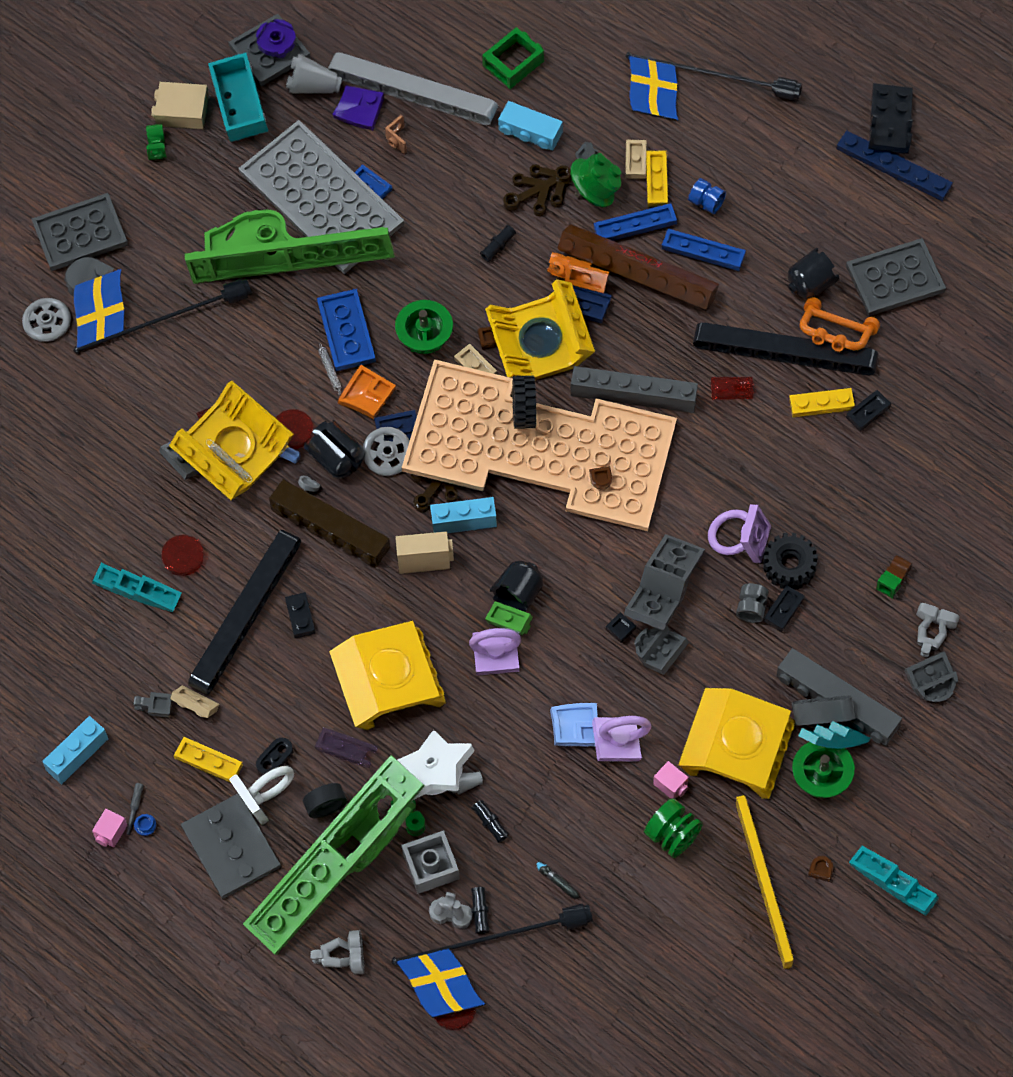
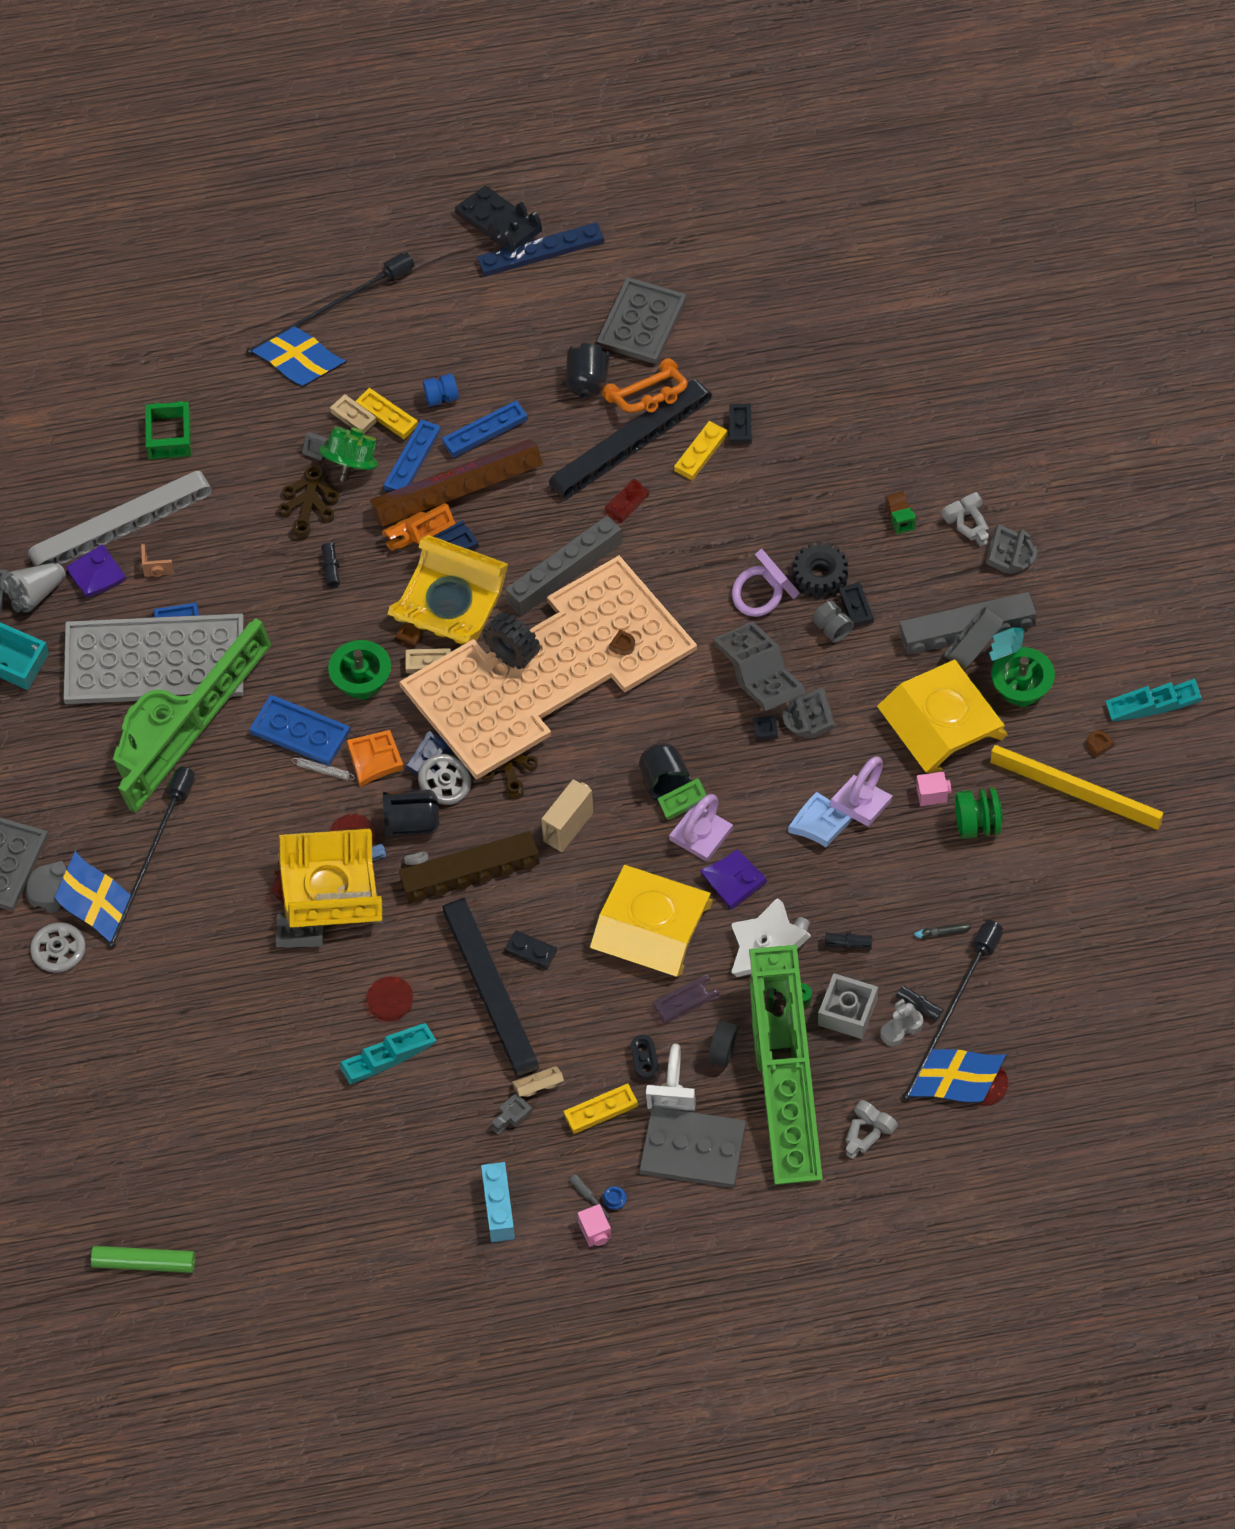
camera: 50 degrees left, 5 degrees down
medium azure brick [430,497,497,533] -> none
medium azure brick [498,101,563,151] -> none
none -> dark purple plate [700,849,767,910]

